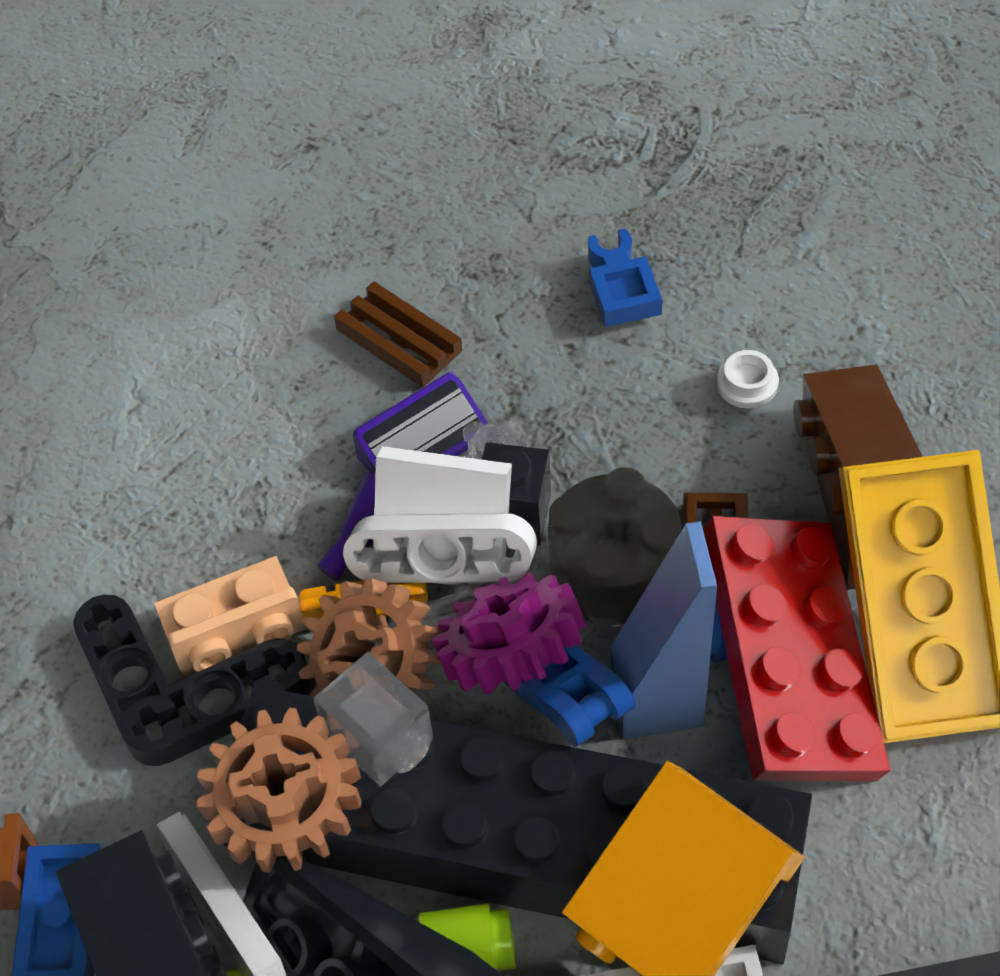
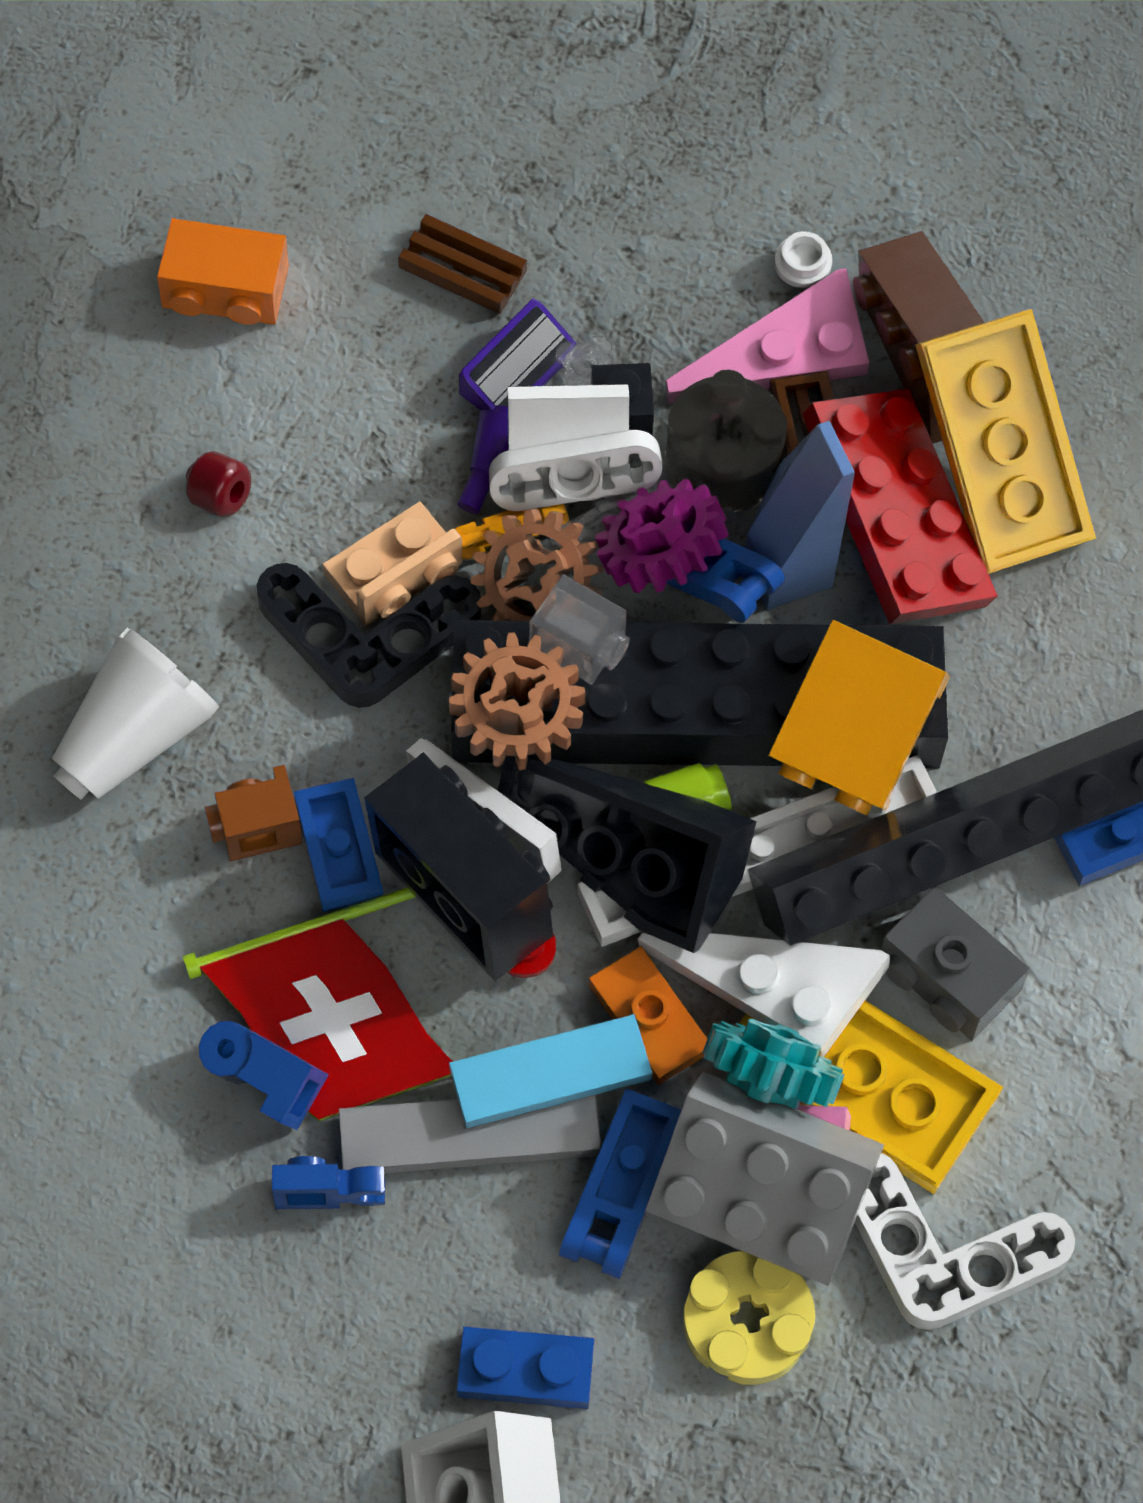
camera: 20 degrees left, 10 degrees up
blue plate [588,228,663,327] -> none
none -> orange brick [157,218,289,325]
none -> dark red piece [185,451,252,517]
none -> bright pink wing [666,268,869,404]

